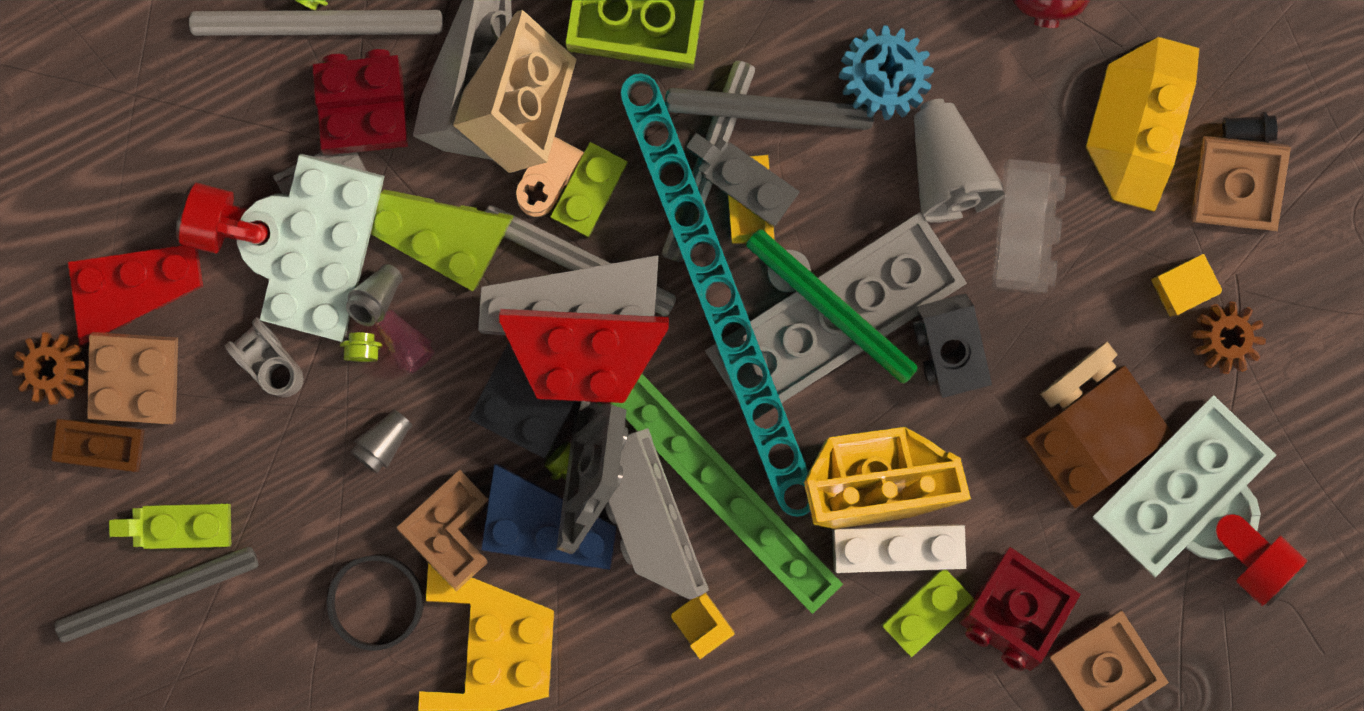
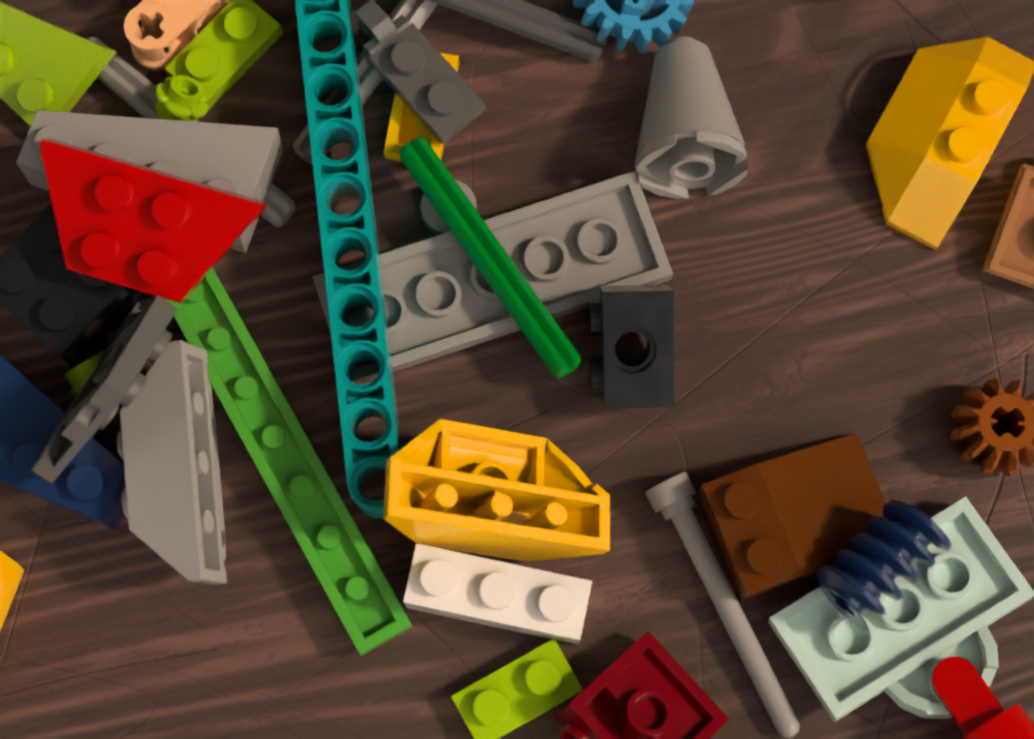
camera: 10 degrees right, 10 degrees down
yellow panel [671,592,735,659] -> none
clear brick [991,159,1066,295] -> none
tan plate [1040,341,1118,409] -> none
yellow panel [1151,254,1222,317] -> none
none -> lime plate [154,75,209,122]
none -> light grey piece [645,472,800,738]
none -> dark blue piece [817,499,952,630]

